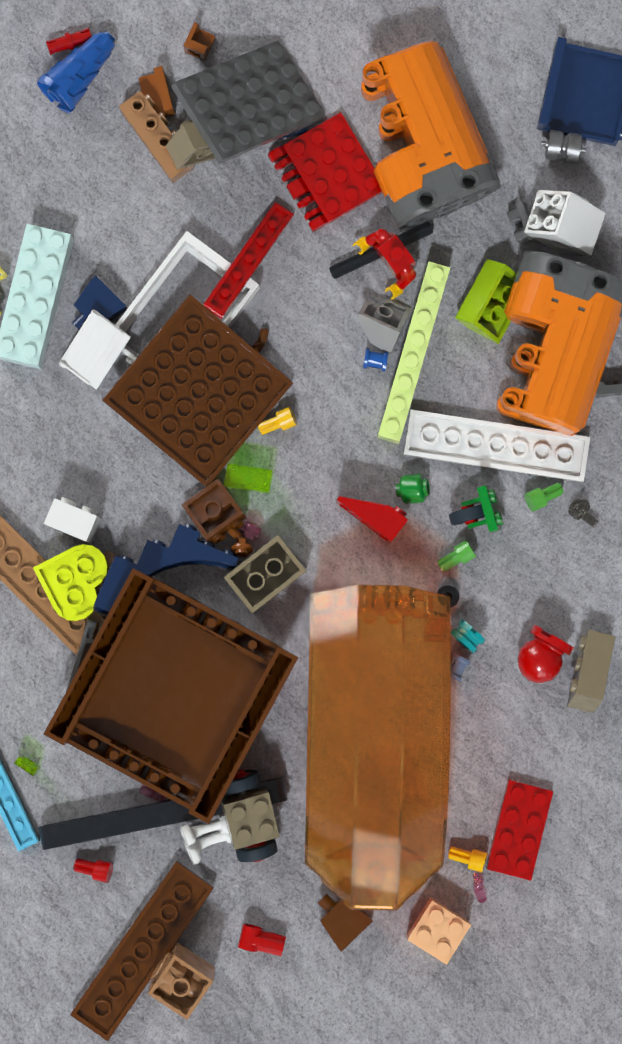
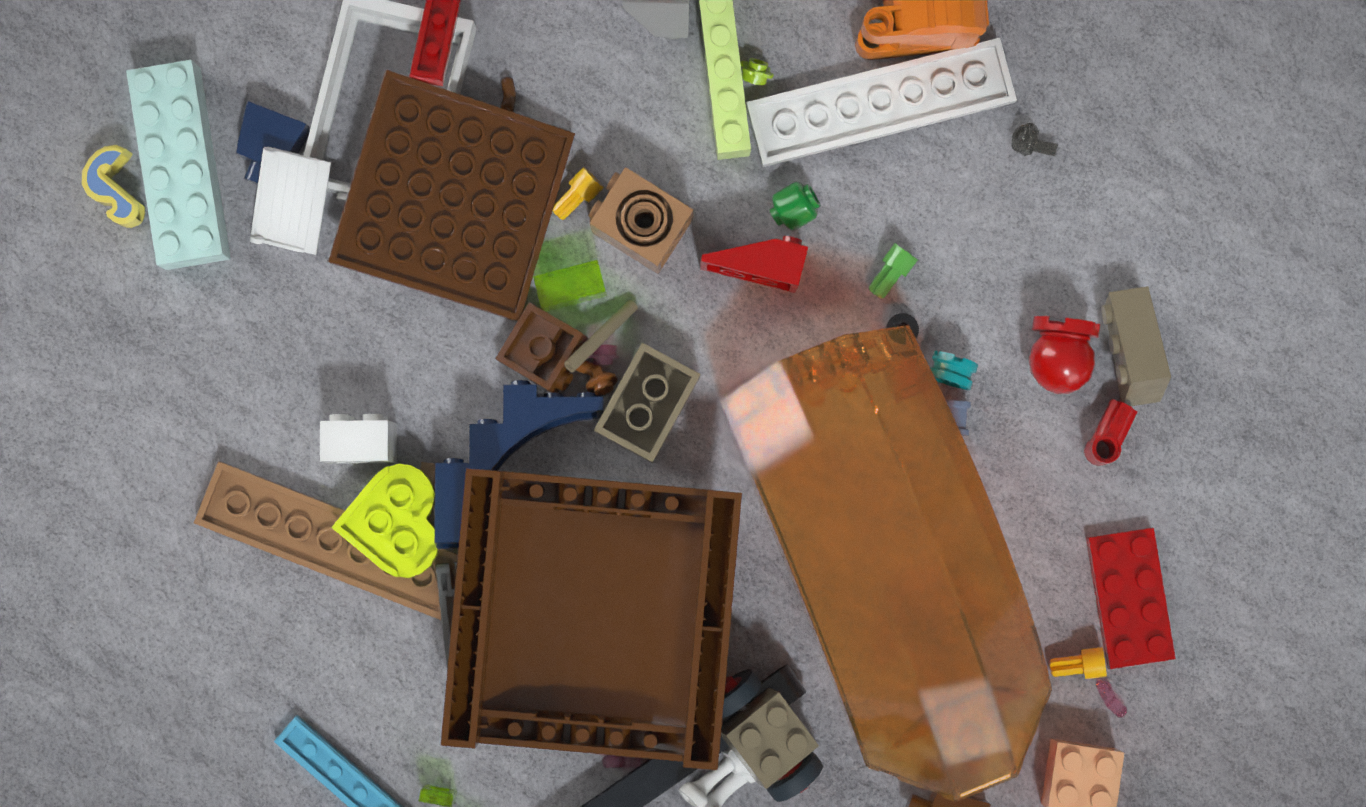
camera: 25 degrees left, 0 degrees up
blue bush [363,348,389,372] -> none
green plate [449,485,504,533] -> none
bright green piece [524,483,564,512] -> none
none -> dark tan piece [564,300,638,372]
none -> medium nougat brick [588,167,694,274]
none -> lime plate [740,58,774,85]
none -> red piece [1084,399,1138,466]

